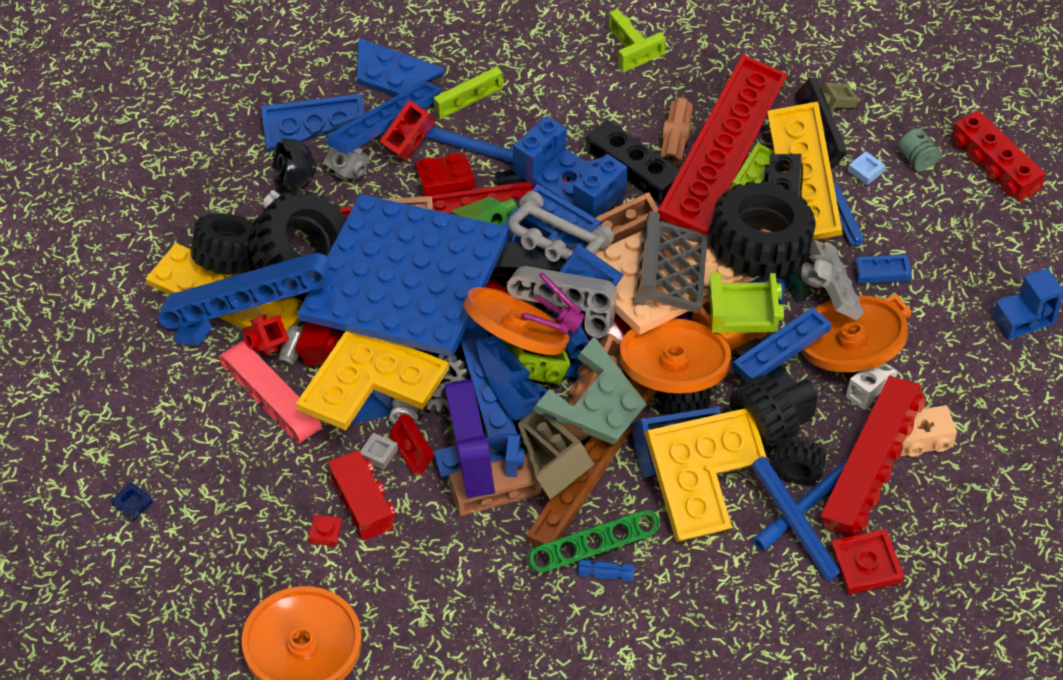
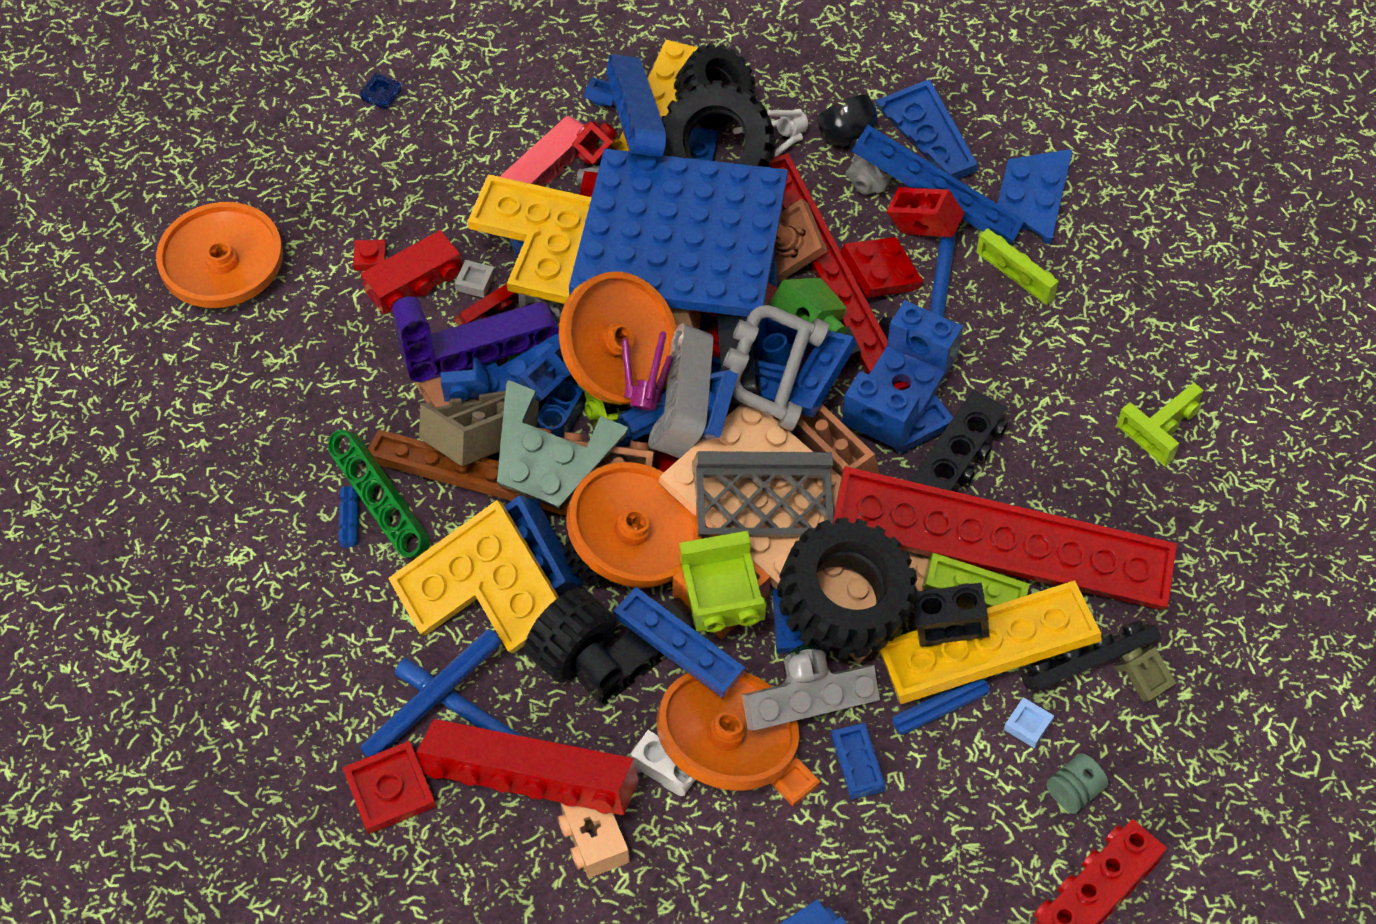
camera: 80 degrees right, 5 degrees up
nougat piece [660,98,693,167] -> none
black tyre [772,437,826,486] -> none

